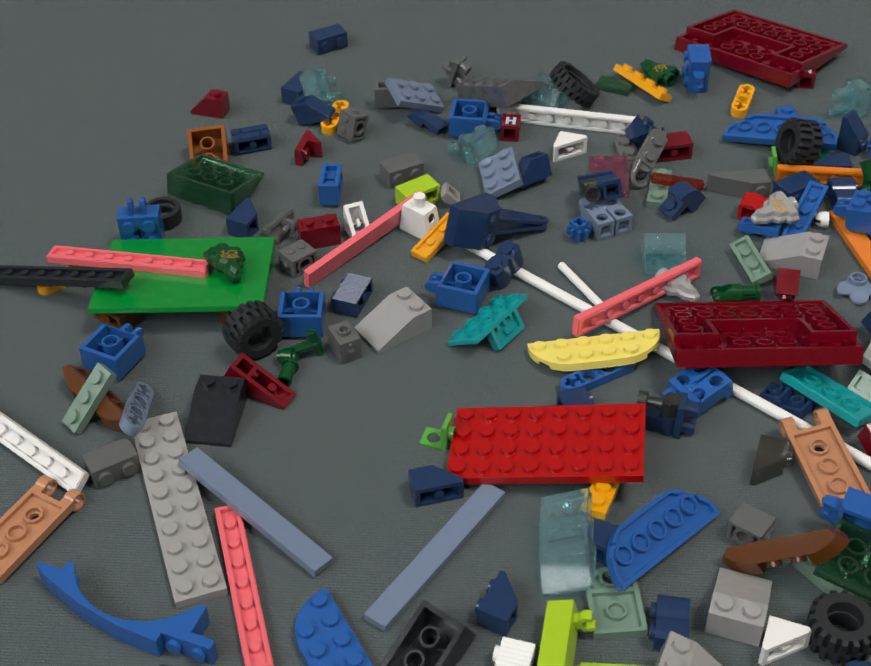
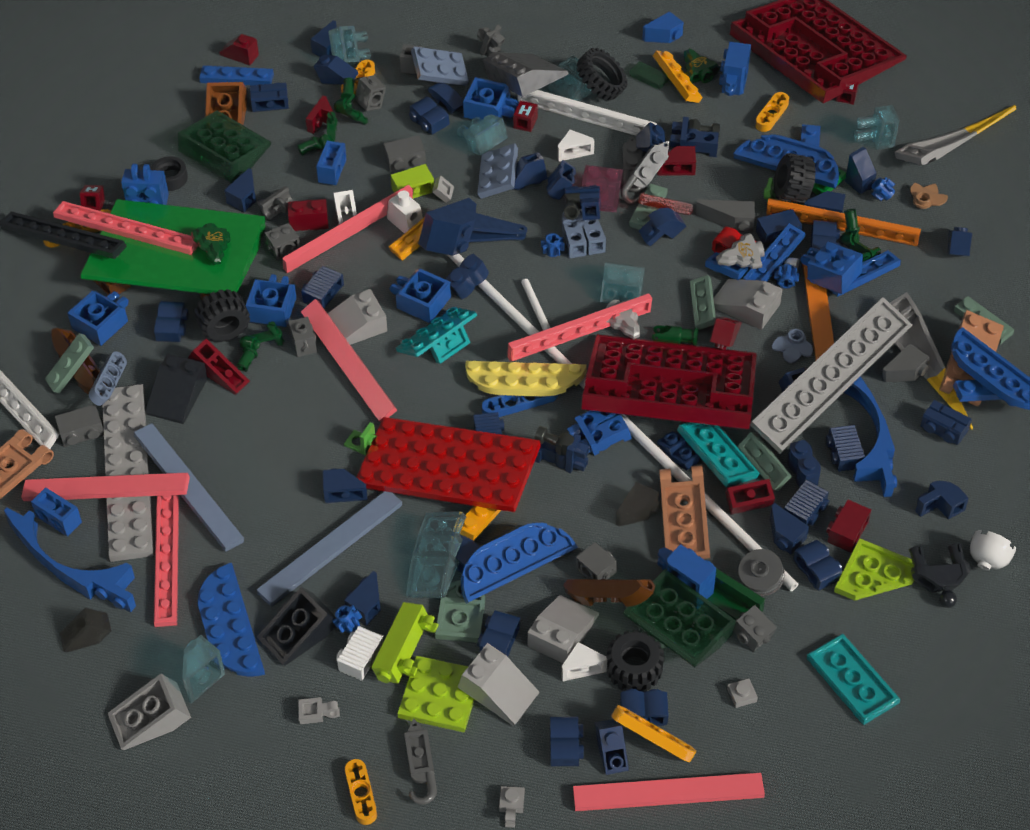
camera: 10 degrees right, 10 degrees up
none -> coral tile [21,473,190,501]
none -> blue brick [31,488,82,537]
none -> dark red brick [80,185,105,211]
none -> dark blue brick [154,301,189,342]
none -> blue plate [199,66,274,86]
none -> dark green pin [297,111,338,156]
none -> coral tile [301,299,397,422]
none -> blue gear [333,605,362,633]
none -> dark green pin [334,77,368,125]
none -> dark blue brick [409,96,450,135]
none -> dark blue brick [546,160,576,200]
none -> blue slope [642,11,684,43]
none -> dark blue hips [670,117,720,158]
none -> blue gear [774,264,799,289]

